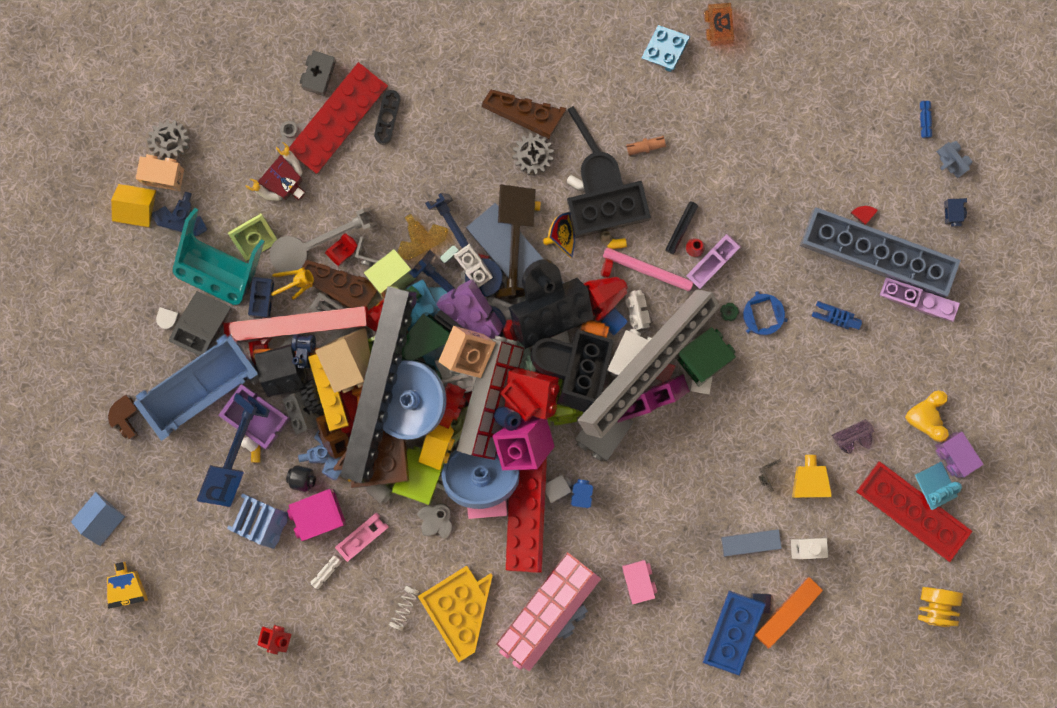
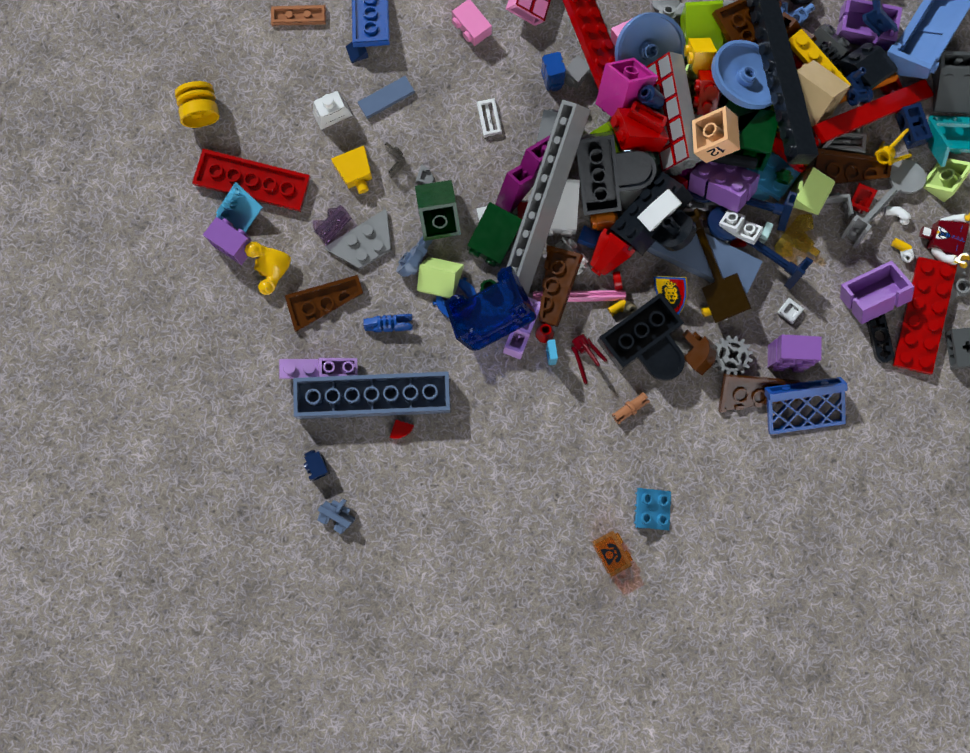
camera: 160 degrees right, 5 degrees down
black bar [568,106,601,153] -> none
black axle [665,201,698,254] -> none
orange slope [755,577,823,649] -> none
blue axle [920,101,932,138] -> none
none -> nougat tile [271,5,326,26]
none -> reddish brown wing [285,275,363,332]
none -> light grey wing [325,209,391,270]
none -> sand blue piece [396,236,434,277]
none -> light grey tile [415,164,434,185]
none -> dark green slope [415,180,461,241]
none -> yellowish green slope [417,257,464,299]
none -> clear blue windscreen [444,266,537,351]
none -> white tile [477,98,502,138]
none -> reddish brown wing [539,245,583,327]
none -> medium azure tile [546,339,558,366]
none -> dark red plant [571,334,607,384]
none -> white slope [637,189,682,231]
none -> reddish brown brick [682,329,717,375]
none -> blue fence [764,377,848,435]
none -> medium lavender piece [767,334,822,373]
none -> white tile [777,298,804,324]
none -> medium lavender piece [840,261,915,324]
none -> white arm [883,206,911,225]
none -> arm [891,238,914,263]

